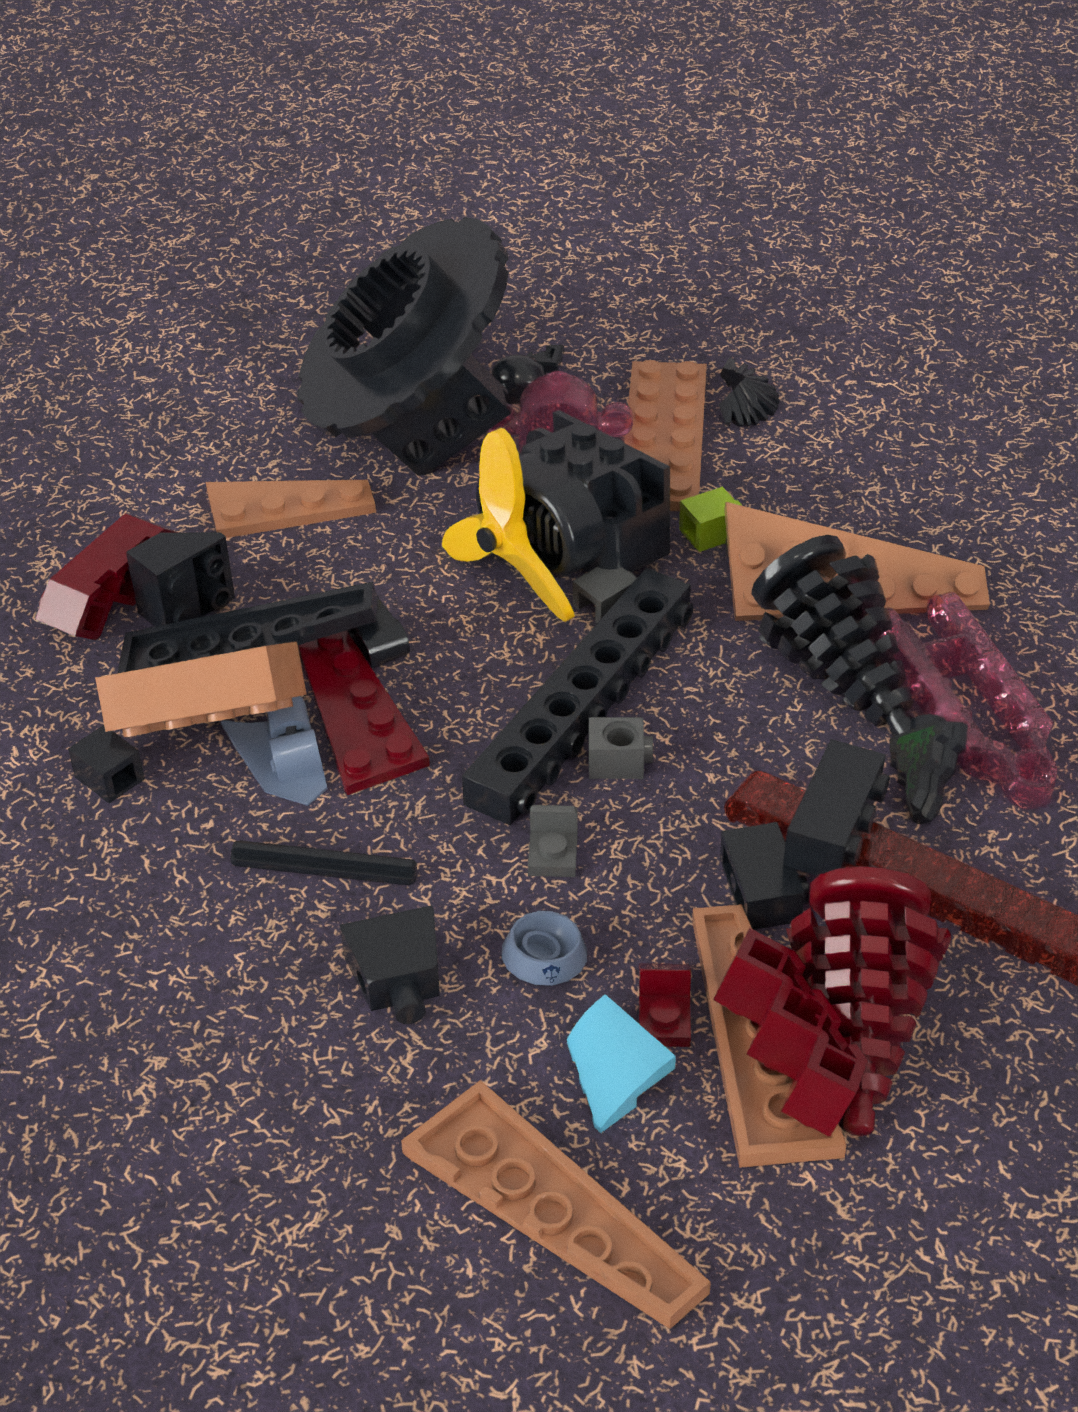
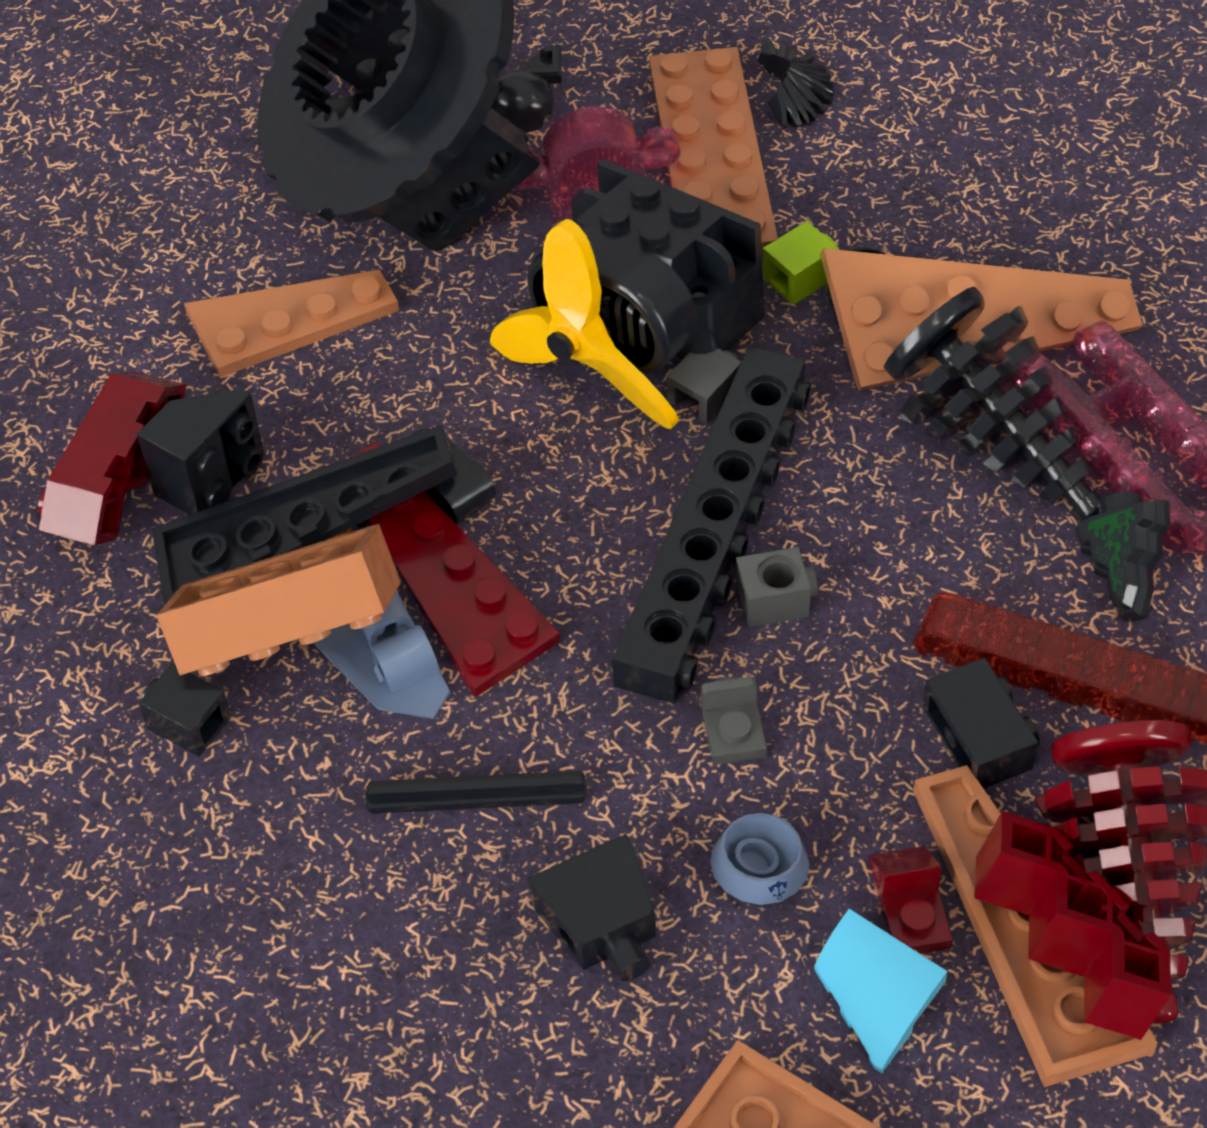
camera: 10 degrees left, 10 degrees up
black brick [783,739,890,876] -> none

